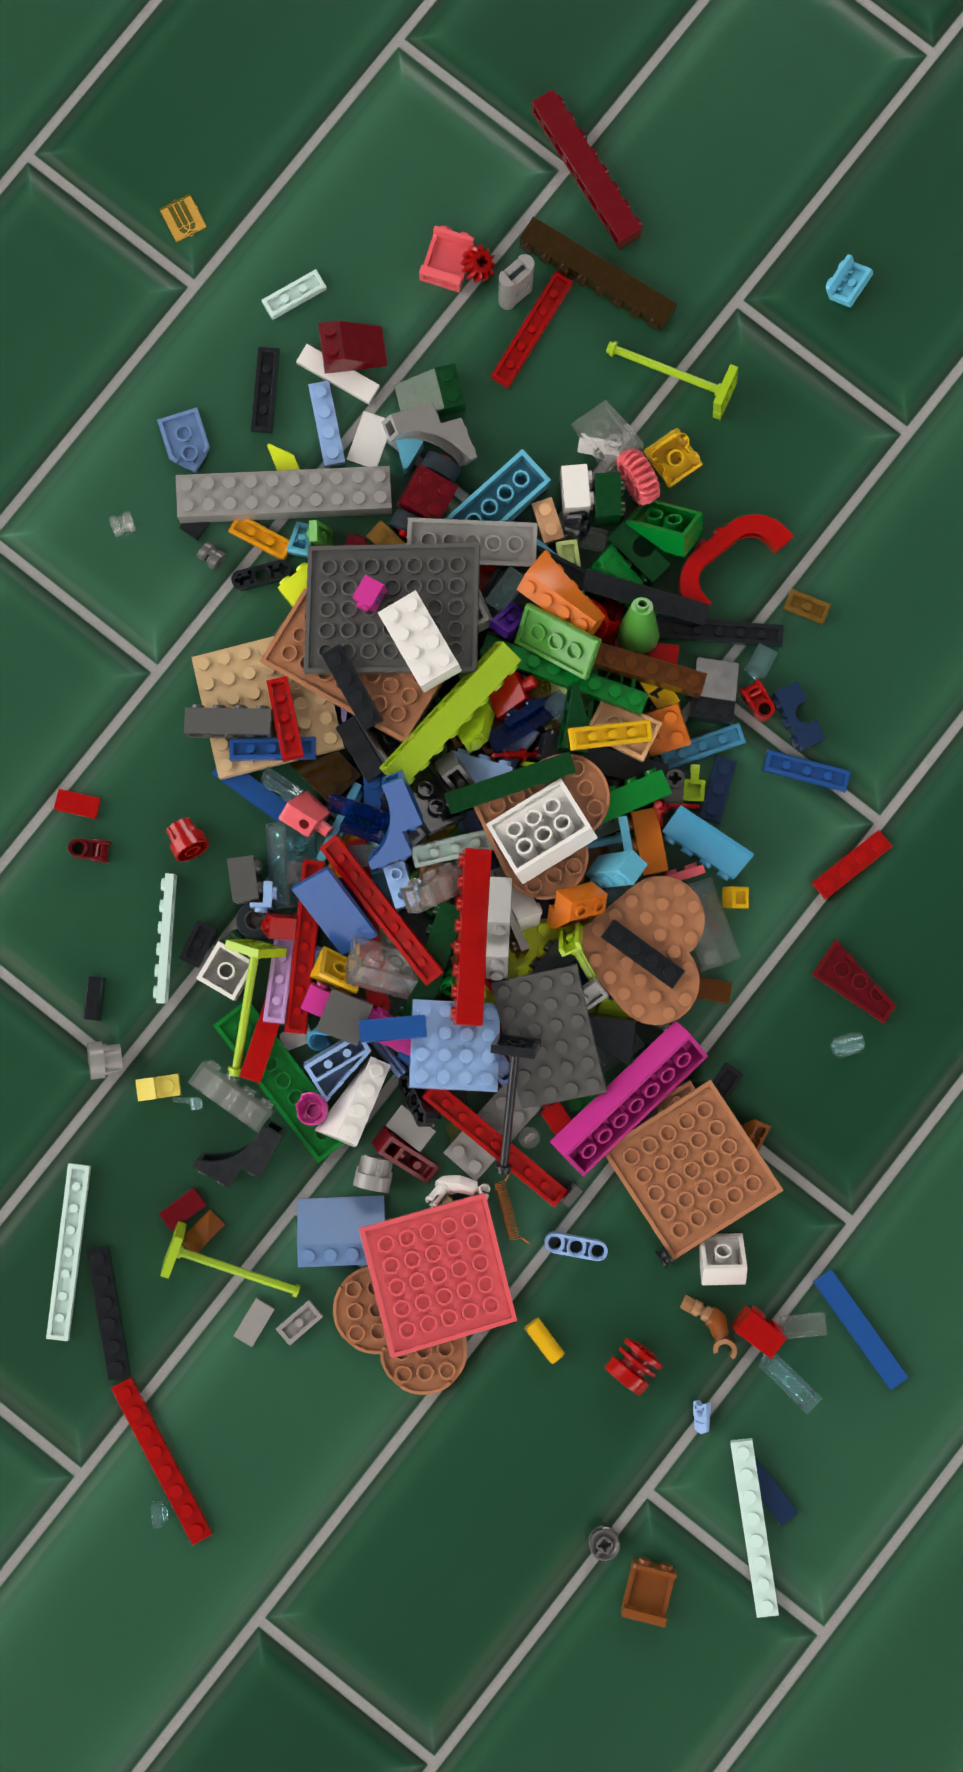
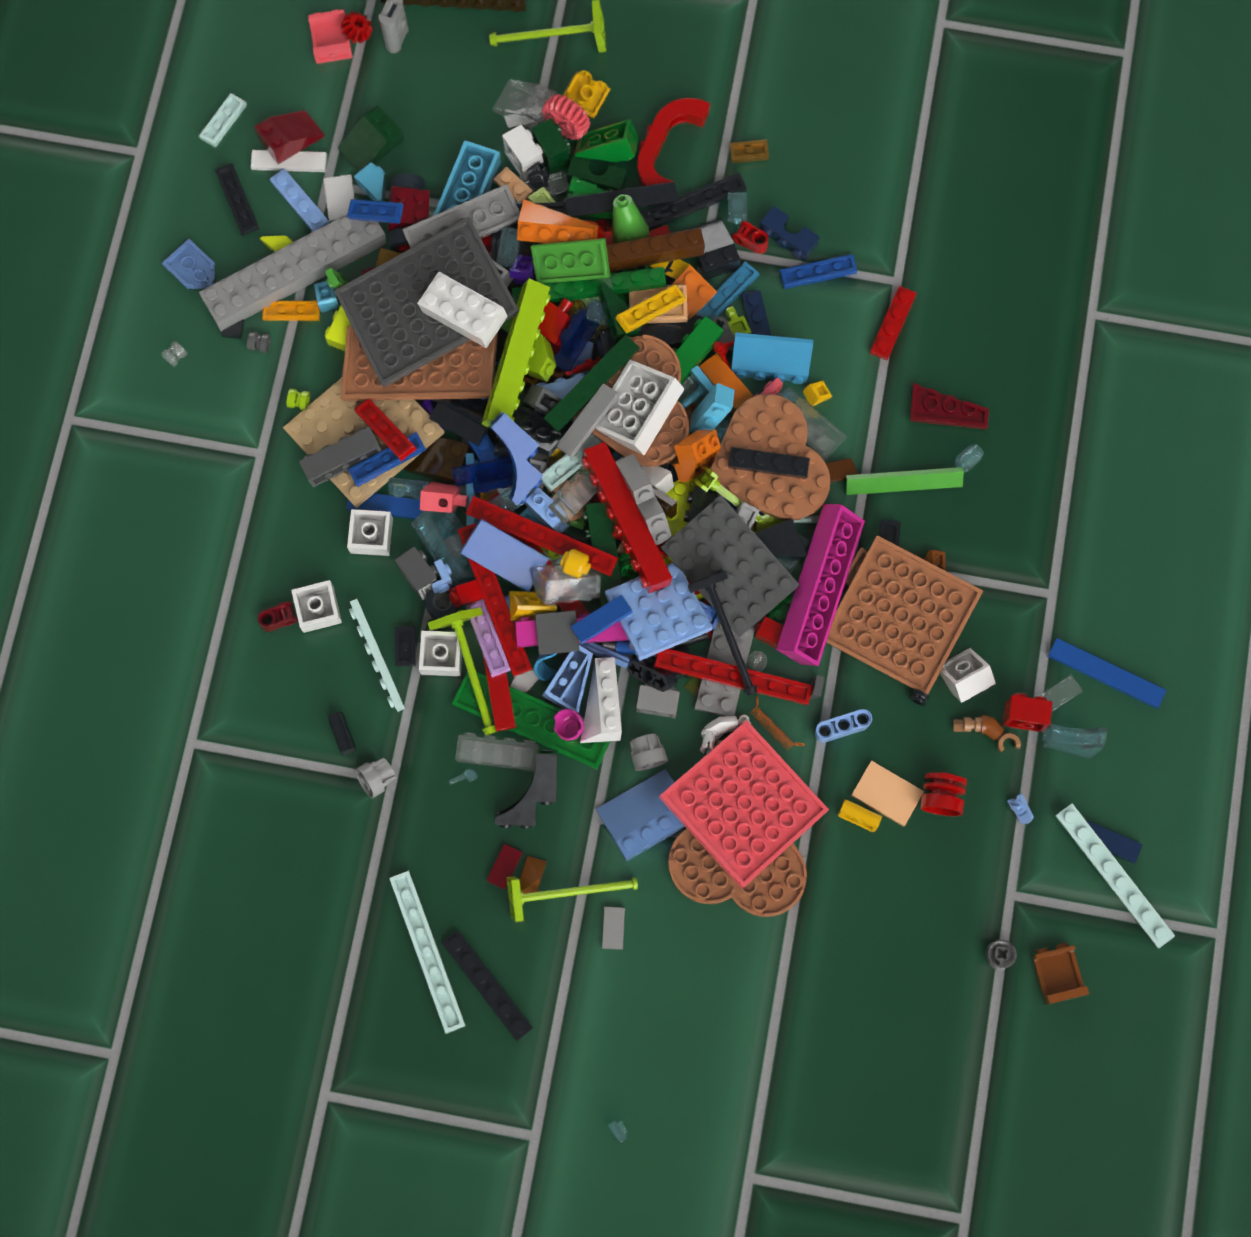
camera: 25 degrees left, 10 degrees down
red tile [54,789,101,820] -> none
red plate [111,1376,213,1545] -> none
light yellow slope [135,1074,182,1101] -> none
clear yellow piece [159,194,207,242] -> none
red piece [166,817,209,862] -> none
black beam [231,560,293,591] -> none
light grey plate [276,1299,323,1346] -> none
black plate [321,644,384,731] -> none
dark pink brick [352,575,388,613] -> none
dark red slope [371,1125,440,1184] -> none
light grey arch [381,403,477,467] -> none
red tile [490,271,574,389] -> none
none -> lime wheel [286,389,311,410]
none -> white brick [291,580,342,633]
none -> blue tile [347,199,404,224]
none -> white brick [347,509,393,556]
none -> light grey tile [557,384,620,458]
none -> yellow head [560,549,591,579]
none -> bright green tile [846,467,964,495]
none -> light nougat tile [851,761,924,827]

